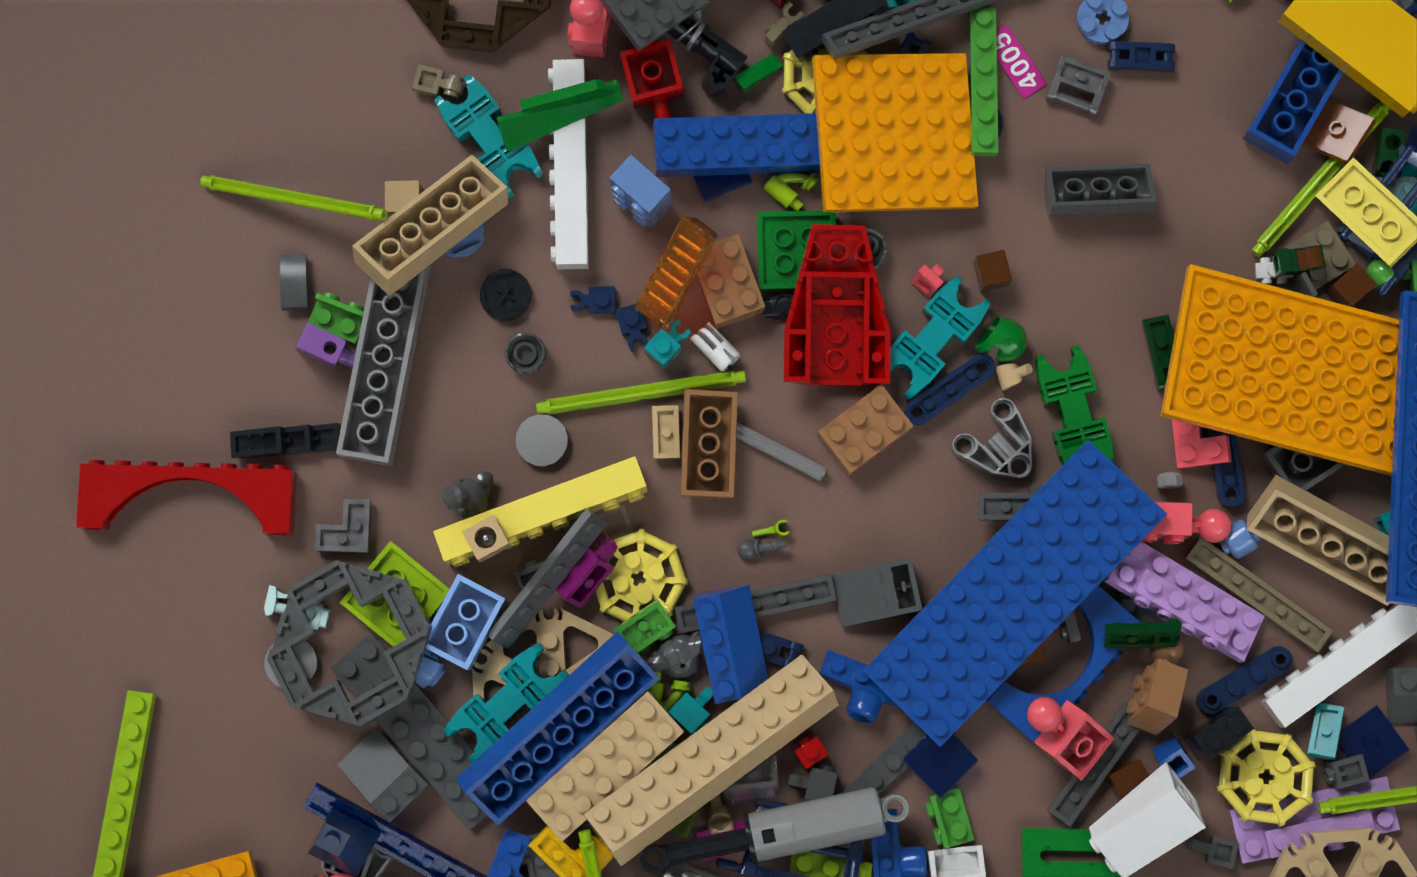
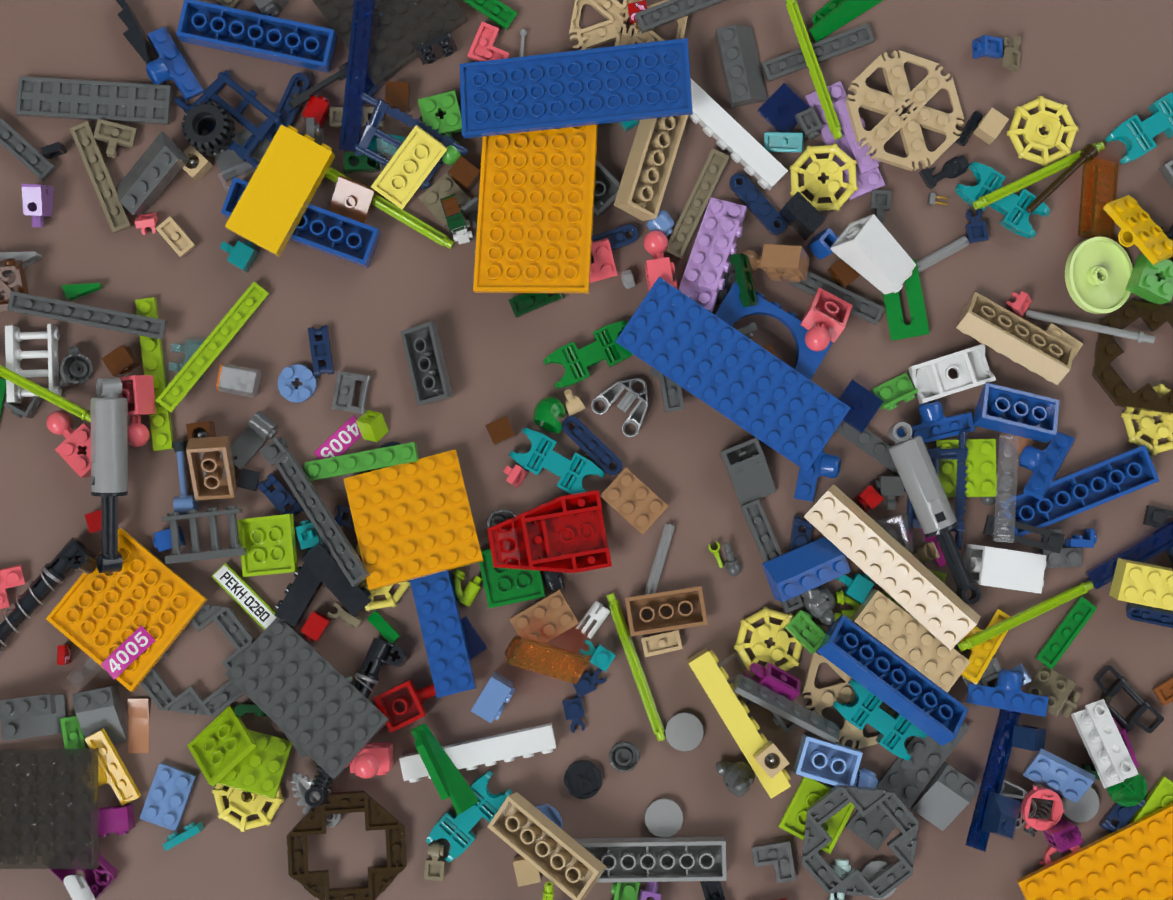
camera: 105 degrees left, 5 degrees up
none -> lime panel [356,410,389,442]
none -> light grey tile [645,798,683,838]

